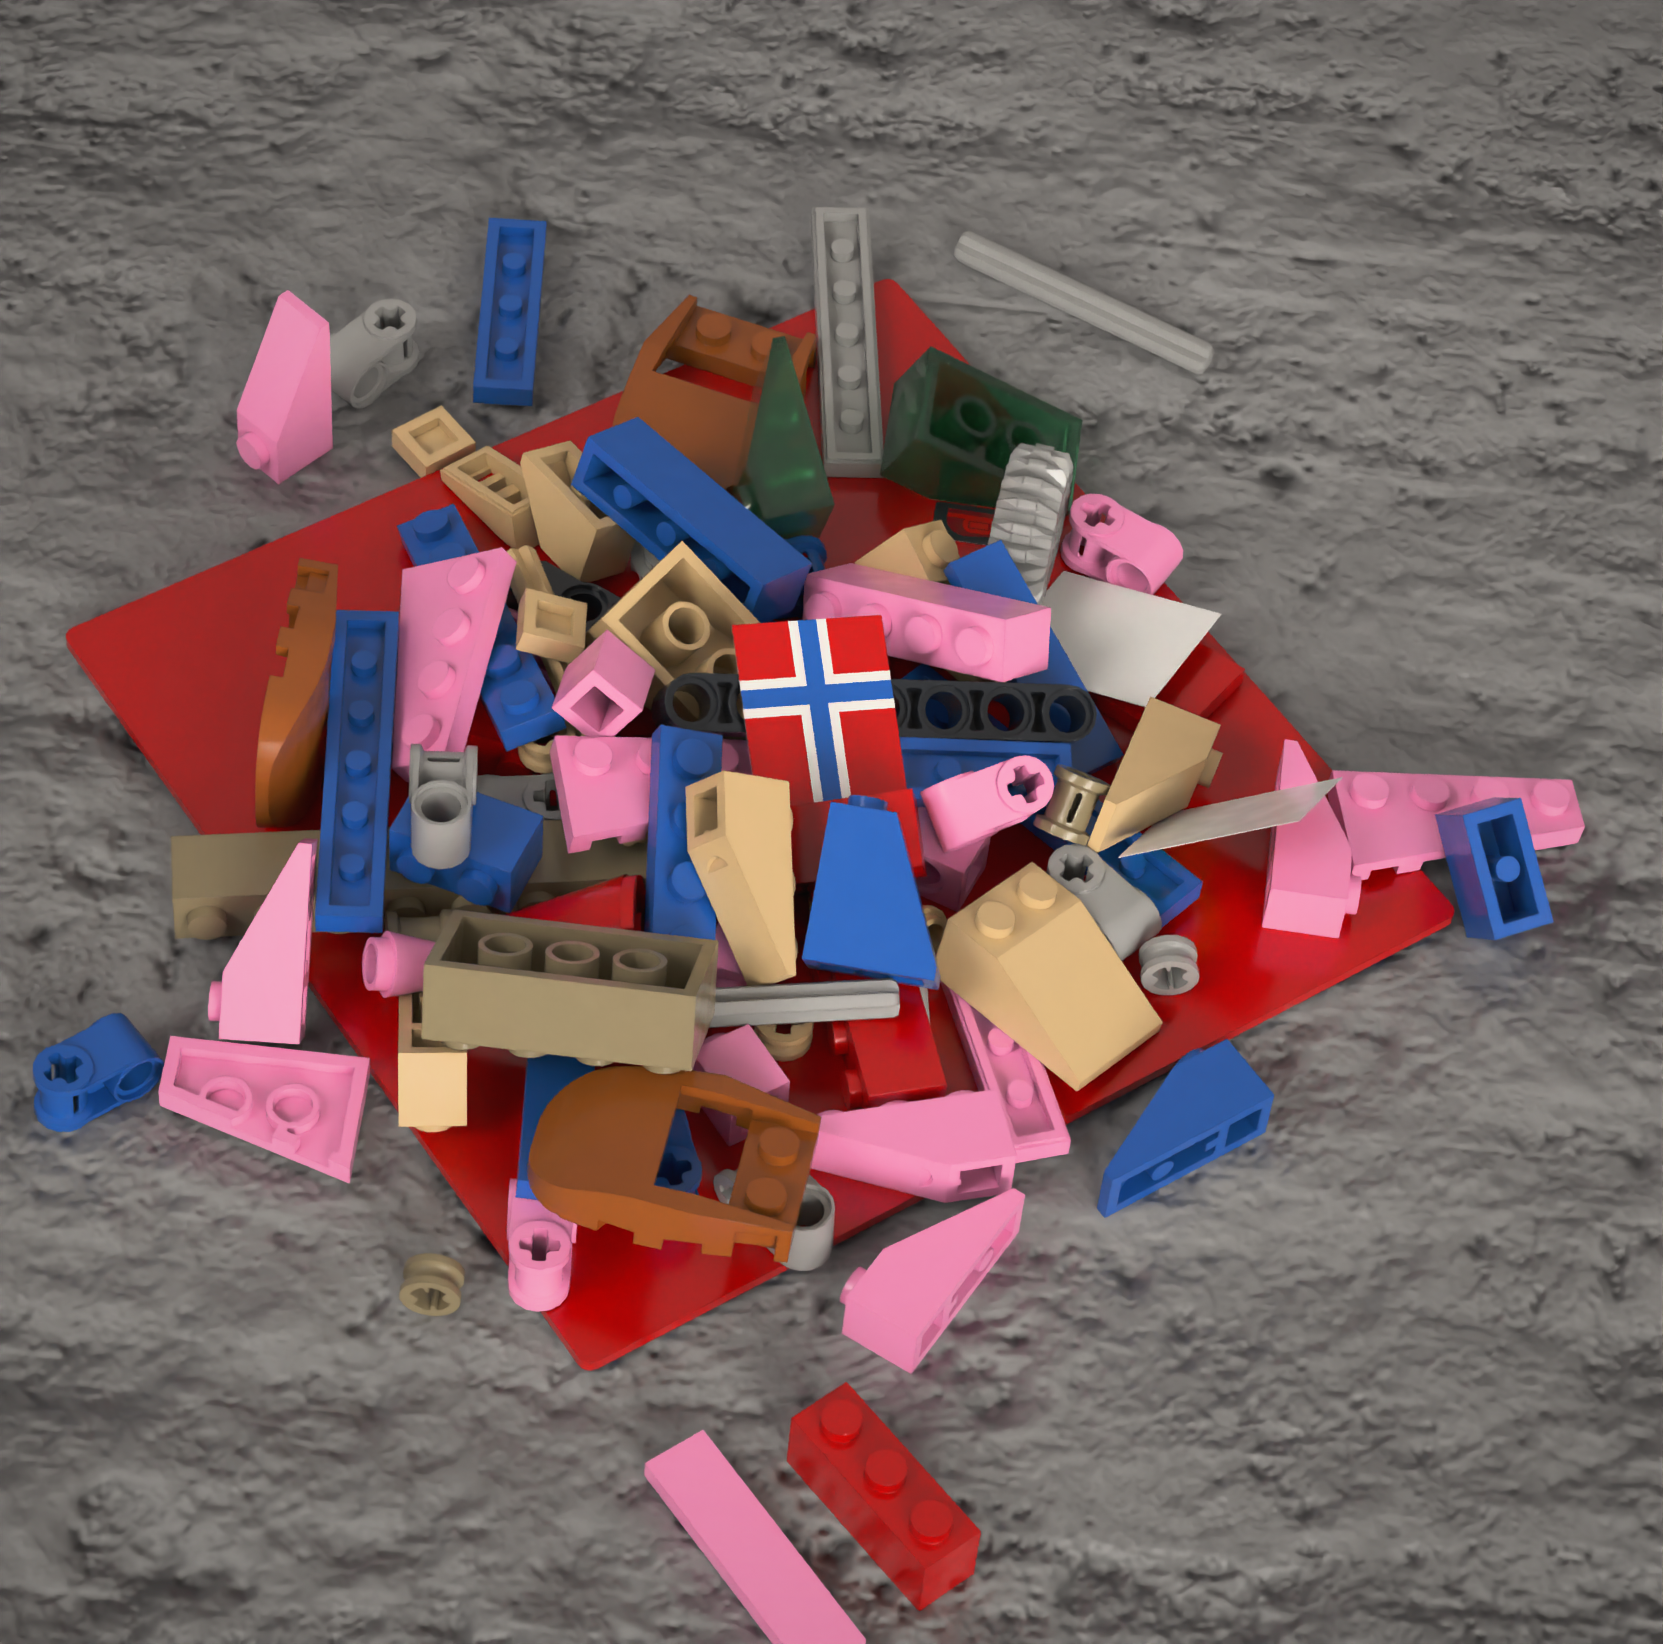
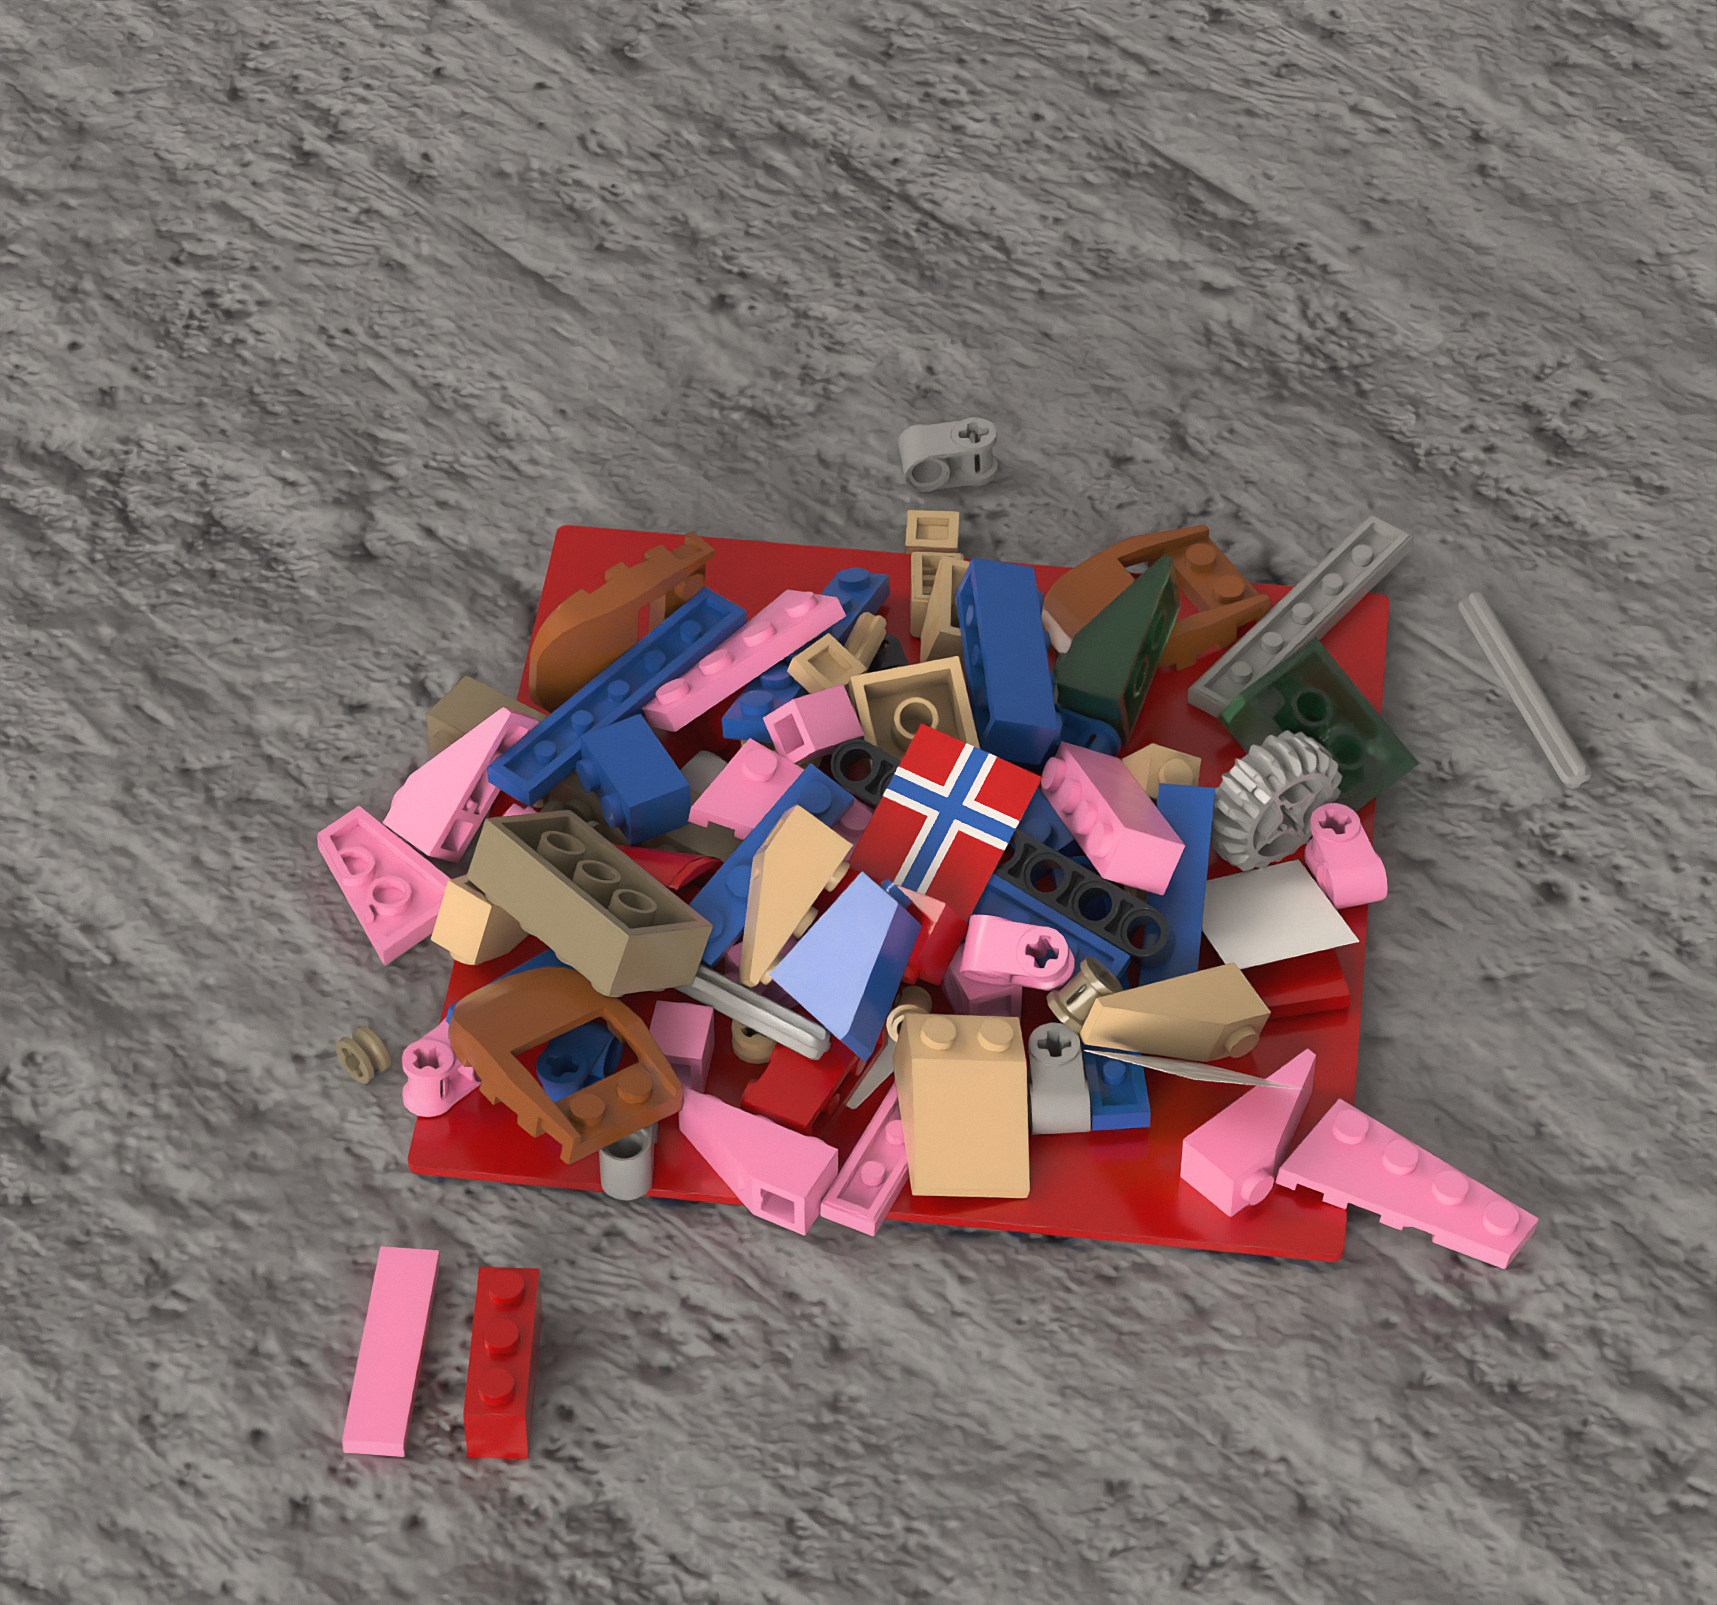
camera: 45 degrees right, 5 degrees down
blue piece [33,1013,164,1132] -> none
bright pink slope [236,290,333,484] -> none
light grey piece [409,744,478,869] -> none
blue plate [473,218,547,406] -> none
bright pink slope [840,1188,1025,1374] -> none
blue slope [1097,1039,1274,1218] -> none
light grey bush [1138,935,1199,995] -> none
blue brick [1435,797,1554,940] -> none

